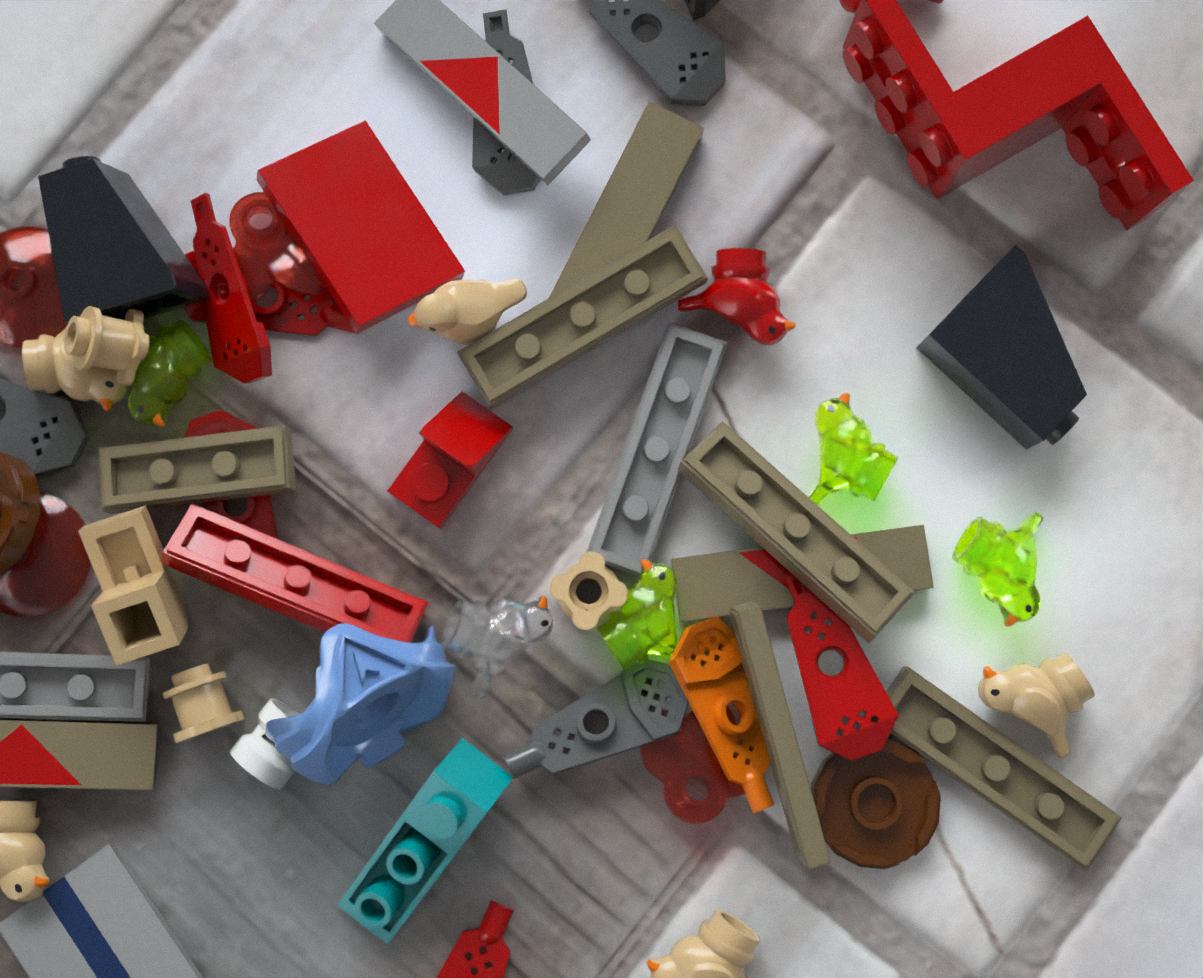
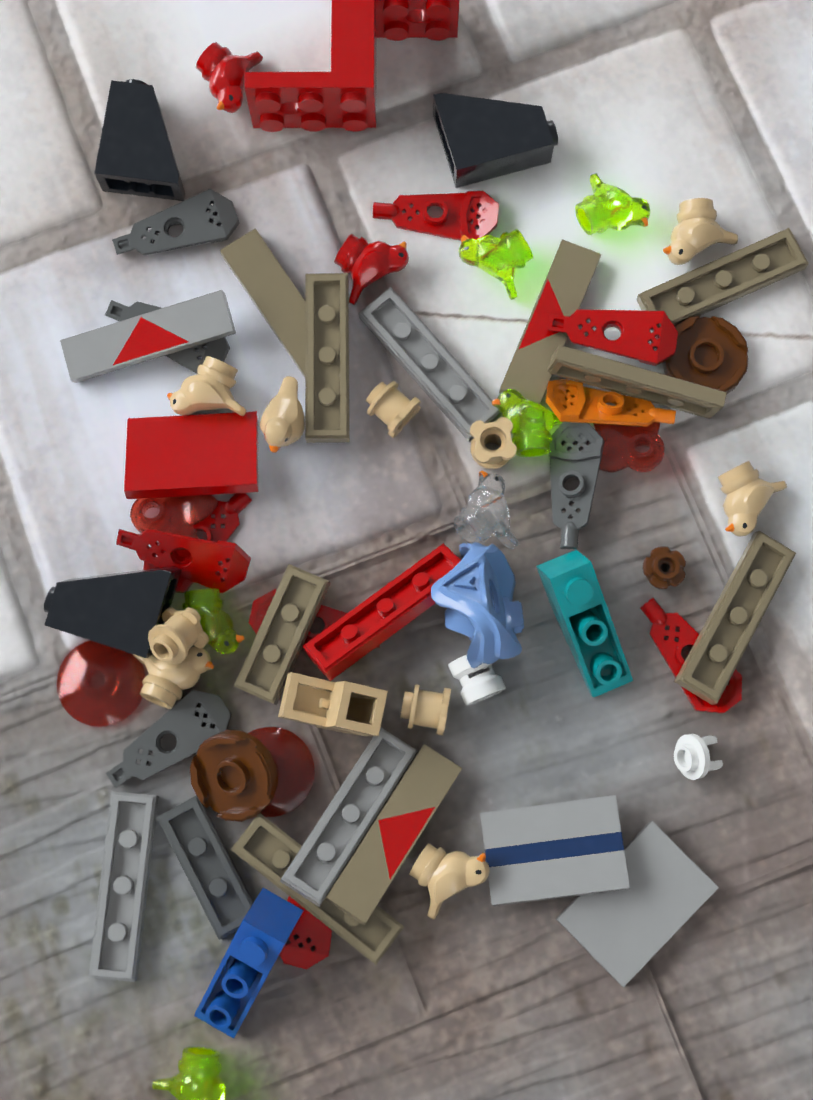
camera: 60 degrees left, 5 degrees down
red slope [387,391,513,529] -> none
dark tan tile [677,421,916,643] -> none
none -> tan animal [167,356,247,417]
none -> tan brick [366,381,421,438]
none -> red piece [373,191,499,244]
none -> reddish brown plate [643,546,686,589]

